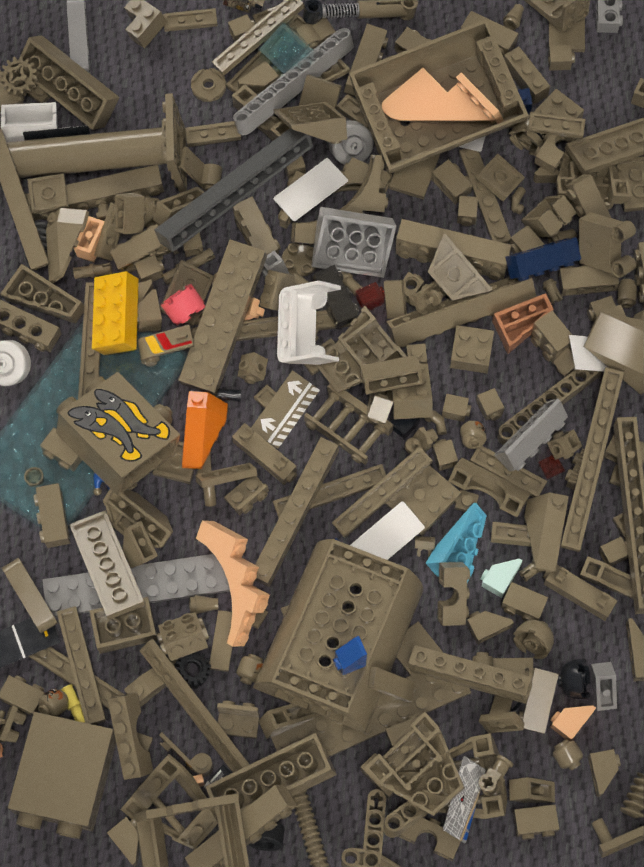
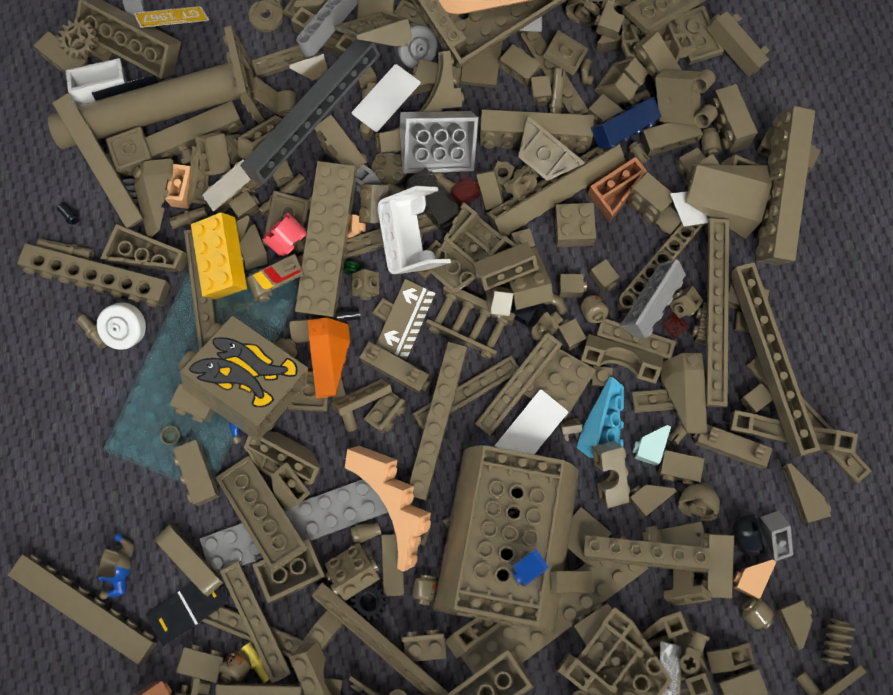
camera: 10 degrees left, 5 degrees up
none -> yellow sticker [134,6,209,27]
none -> dark tan slope [287,50,328,81]
none -> dark tan slope [289,320,309,343]
none -> dark green bush [343,261,361,275]
none -> dark tan pin [549,69,566,114]

